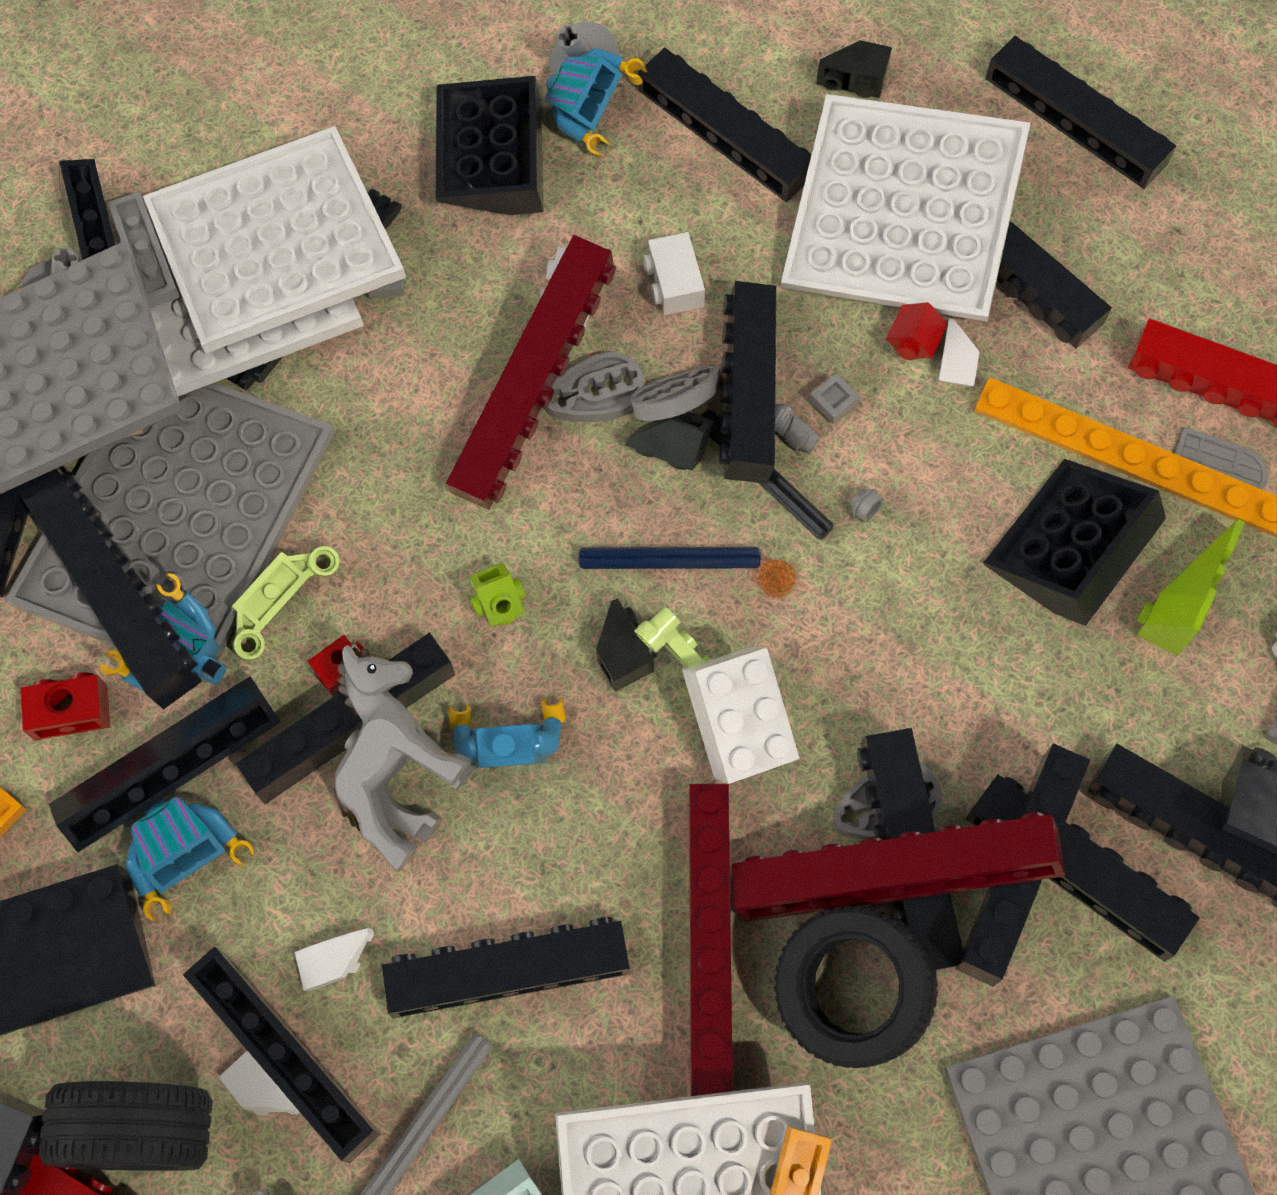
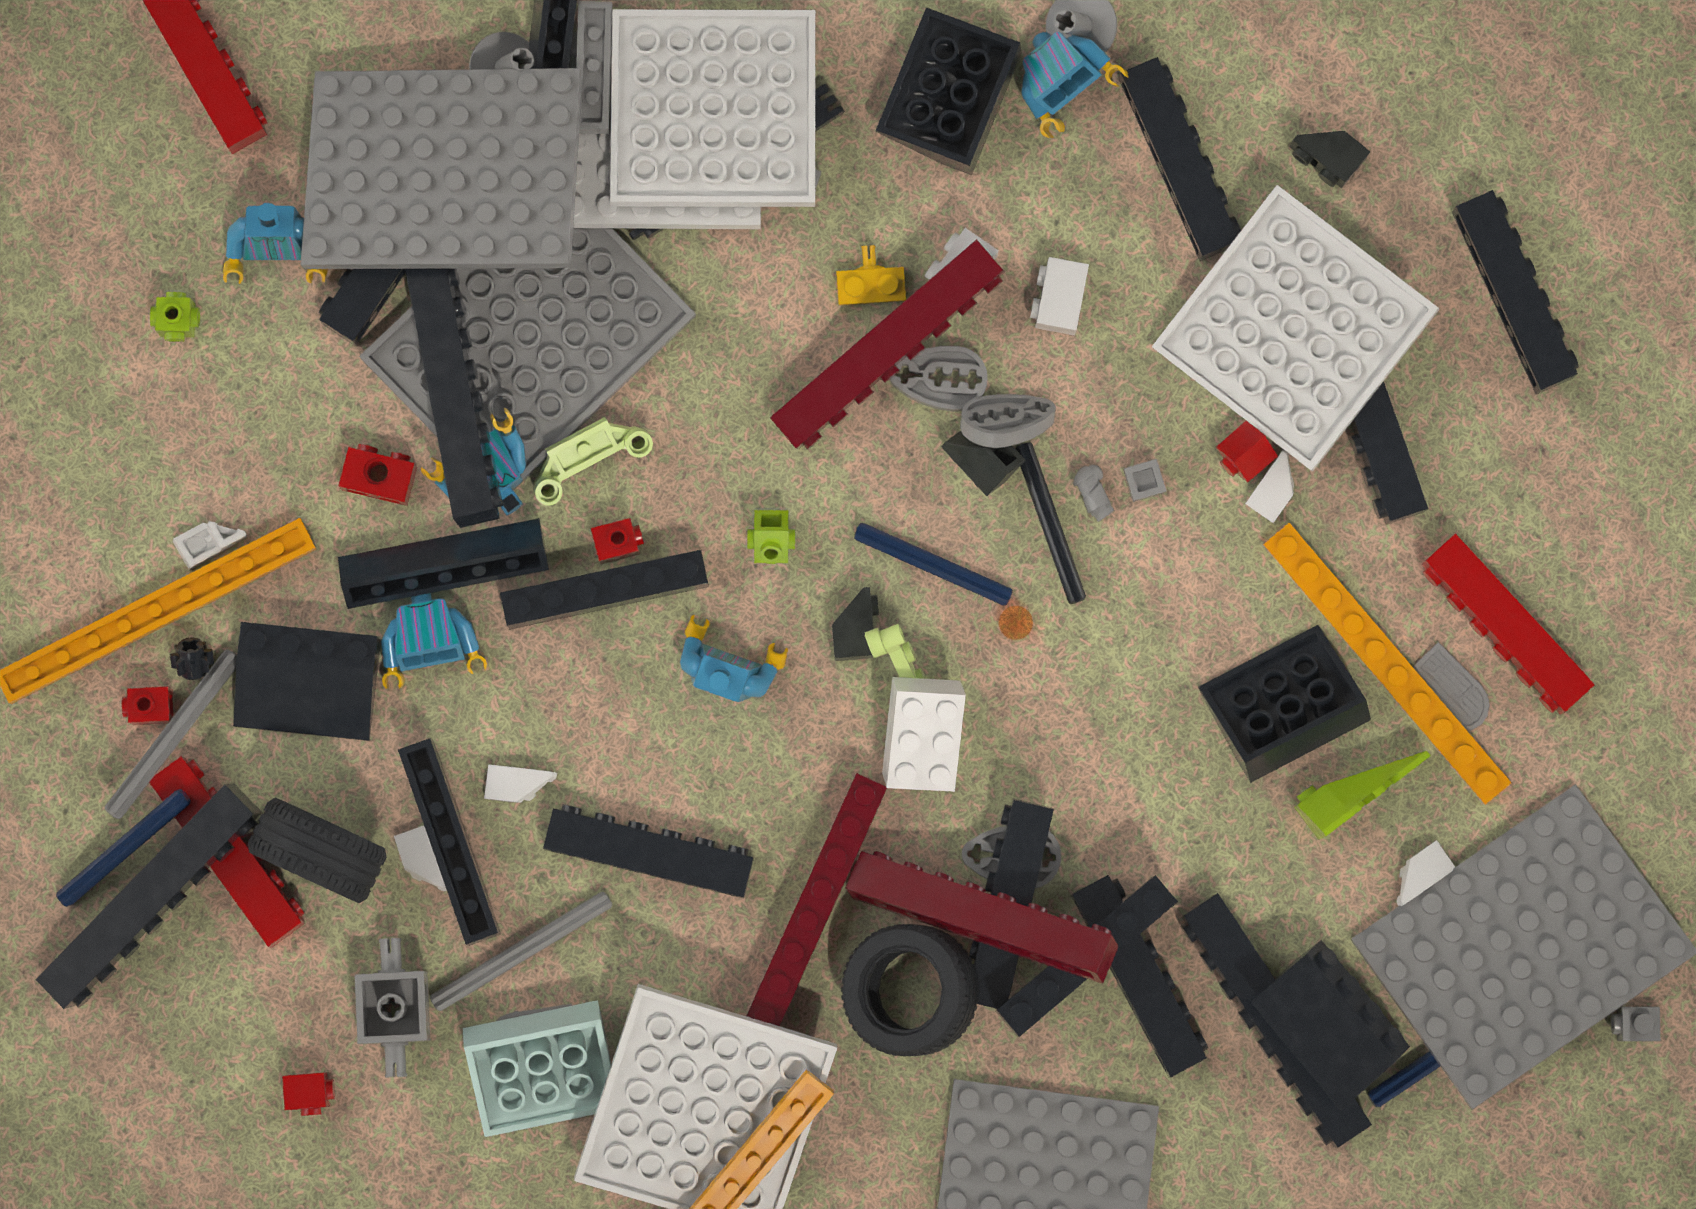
camera: 20 degrees right, 15 degrees up
light grey animal [334,644,475,873] -> none
black brick [719,281,776,484] -> none
light grey plate [850,488,883,522] -> none
none -> yellow plate [836,245,906,306]

